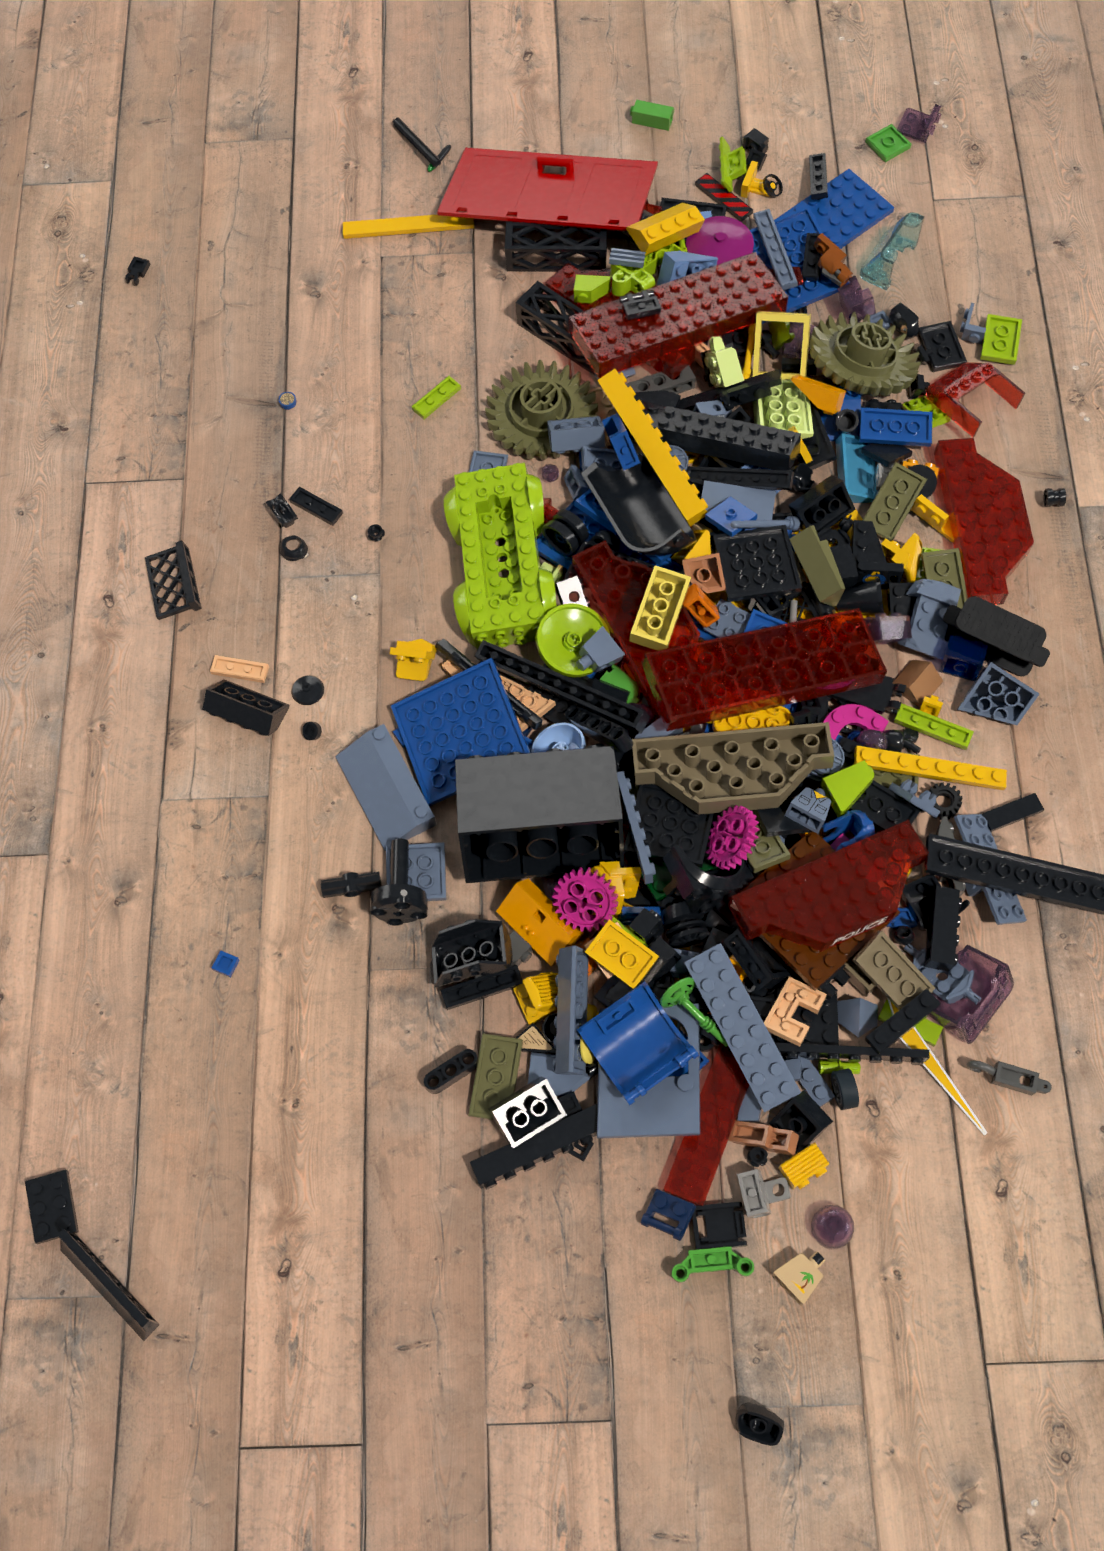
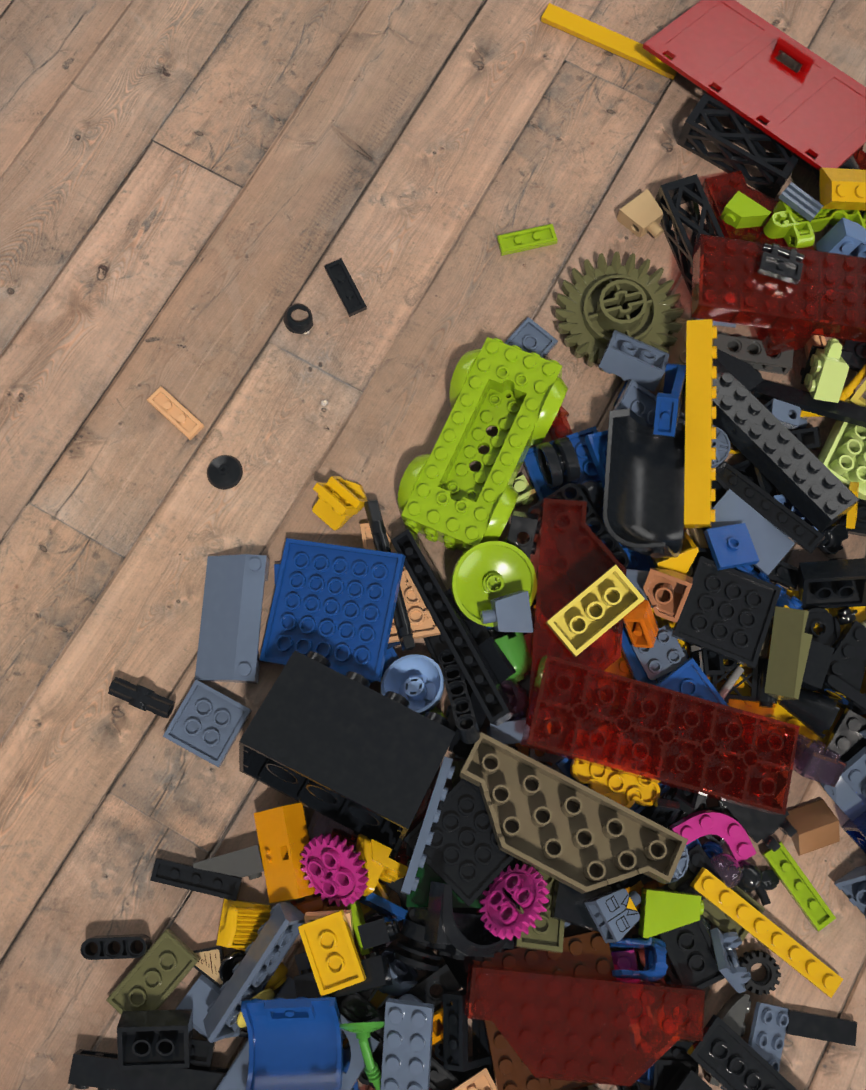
camera: 25 degrees right, 10 degrees up
black fence [145,540,202,620] -> none
black slope [202,679,290,736] -> none
black hips [266,493,298,528] -> none
tile [279,392,297,410] -> none
black tile [302,722,322,740] -> none
black plate [368,524,385,541] -> none
black piece [370,838,428,926] -> none
black slope [430,919,513,988] -> none
plate [542,463,559,482] -> none
sand blue slope [564,464,590,501] -> none
black plate [719,377,772,411] -> none
sand blue piece [731,516,800,531] -> none
yellow tile [920,695,943,717] -> none
none -> tan torso [617,189,664,239]

